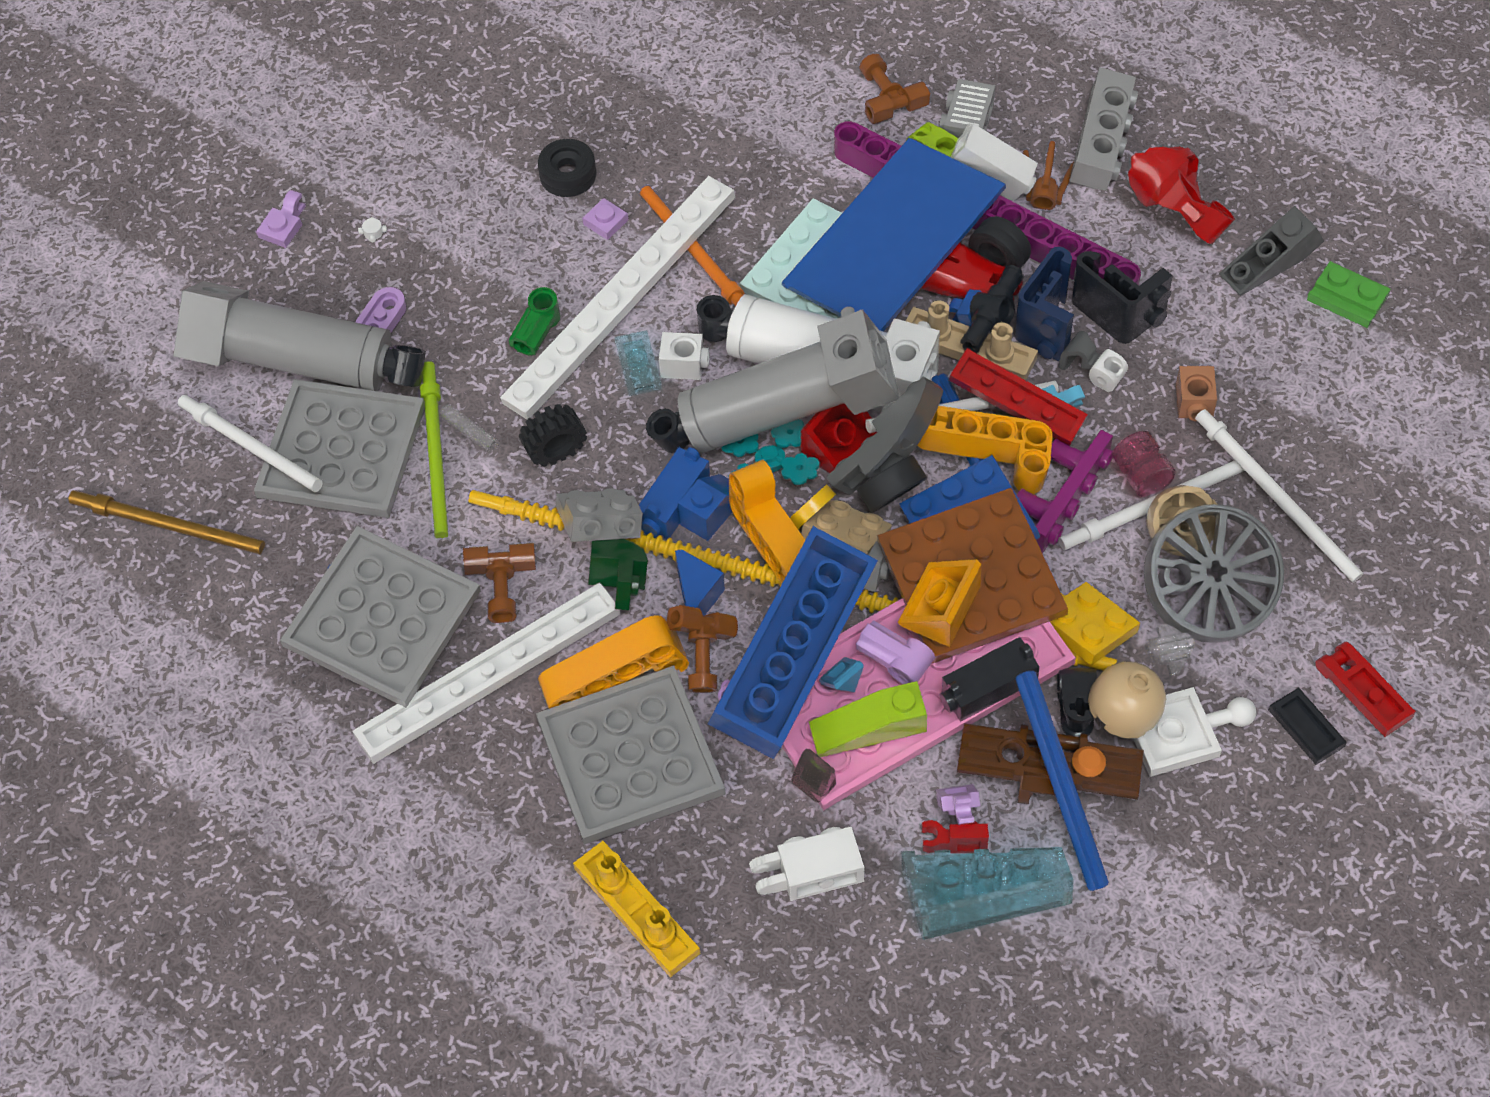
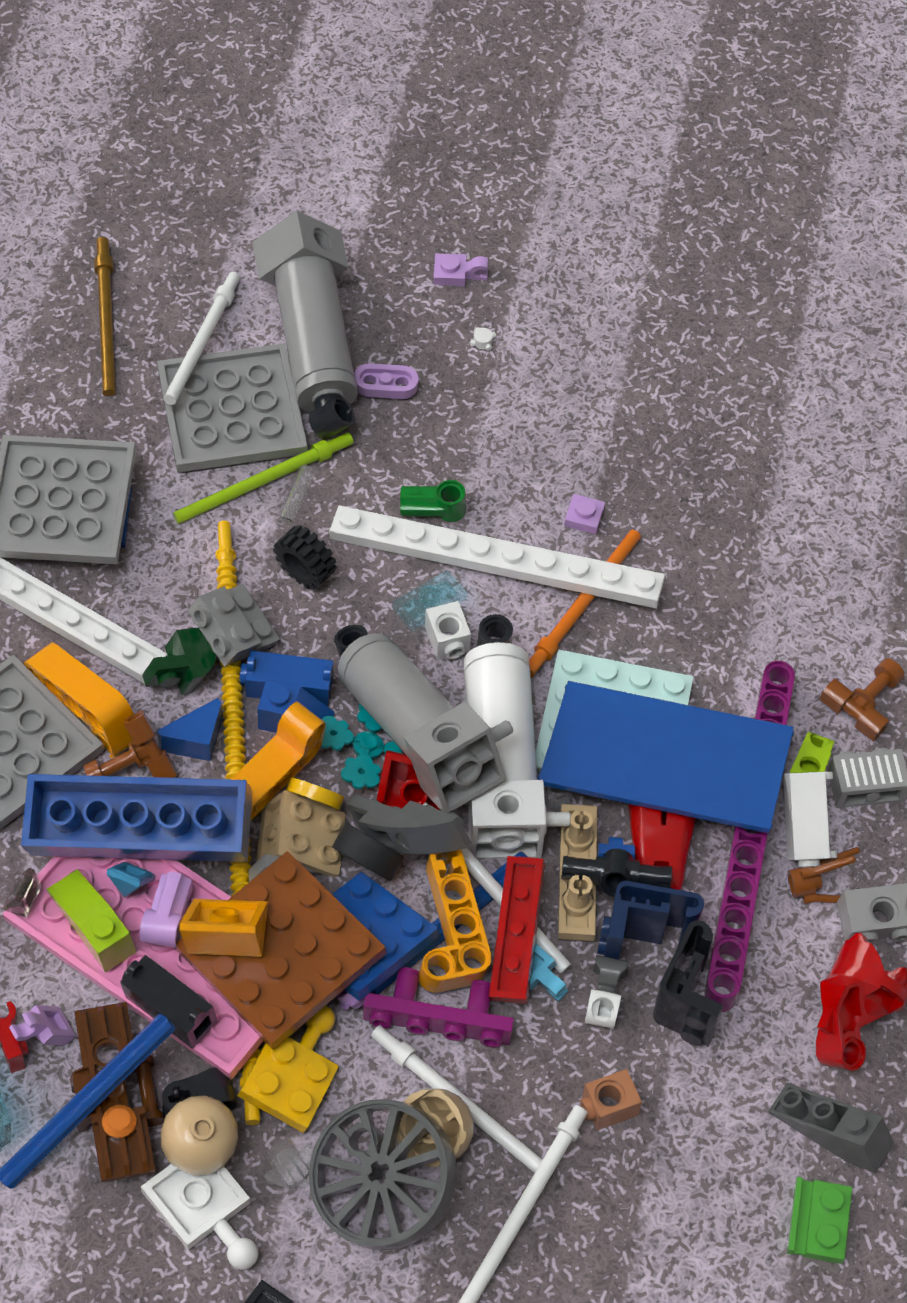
camera: 60 degrees right, 0 degrees up
dark orange bar [463,543,536,623] -> none
black tyre [538,139,597,197] -> none
black tyre [968,216,1031,269] -> none
clear pink wheel [1112,431,1176,497] -> none

